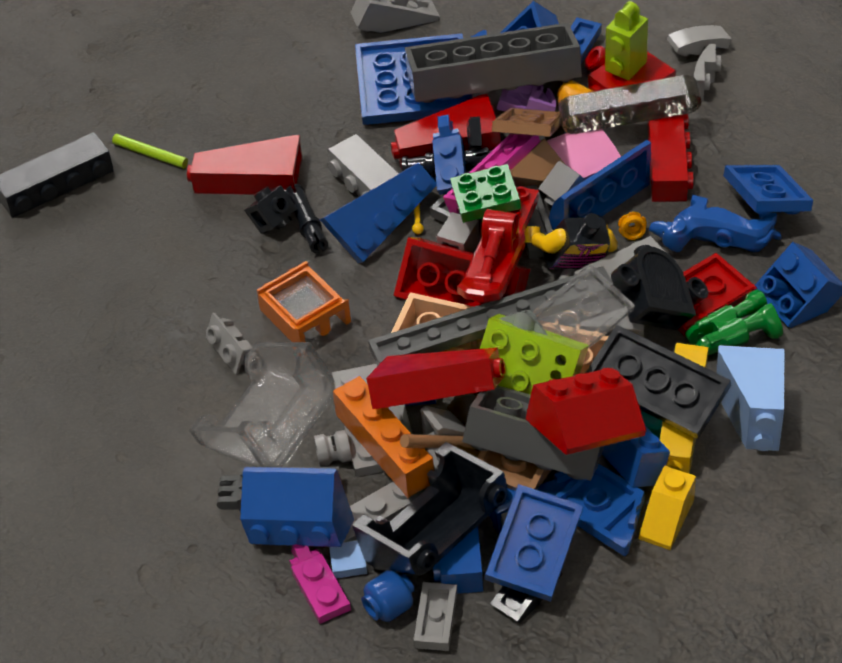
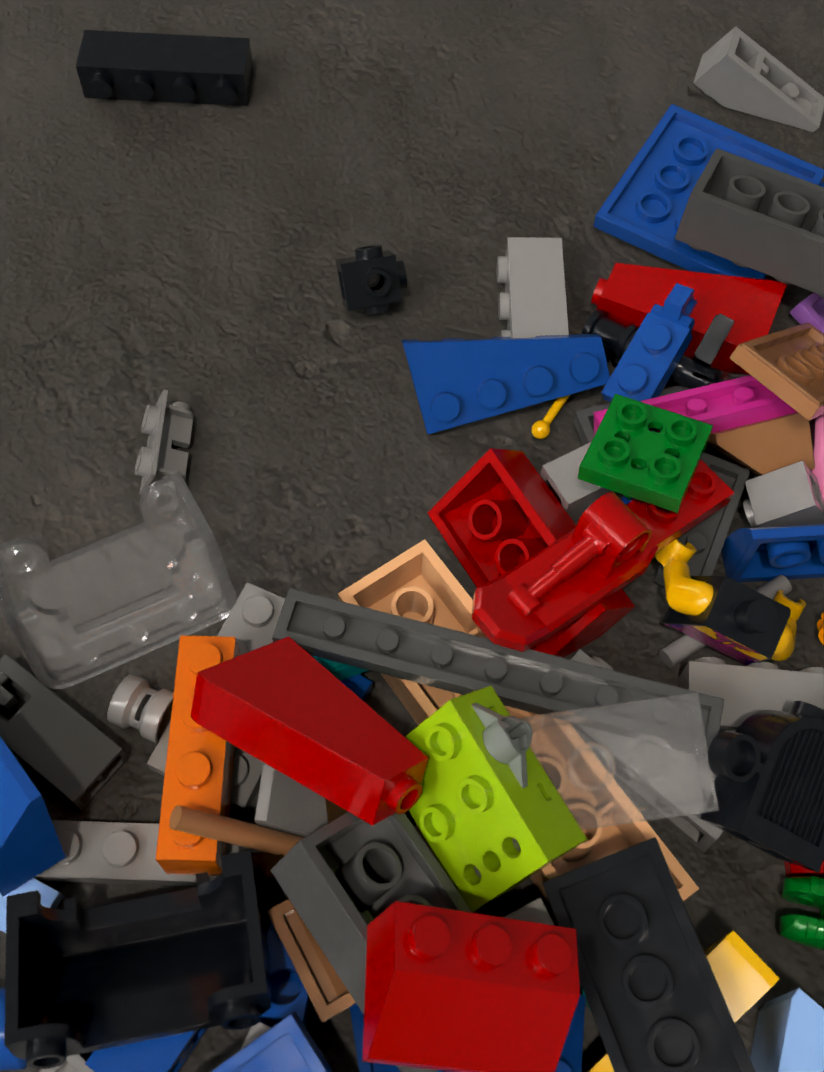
camera: 30 degrees right, 15 degrees up
lime bar [112,134,188,169] -> none
slope [187,135,303,195] -> none
orange window [257,261,351,352] -> none
black pin [286,184,328,253] -> none

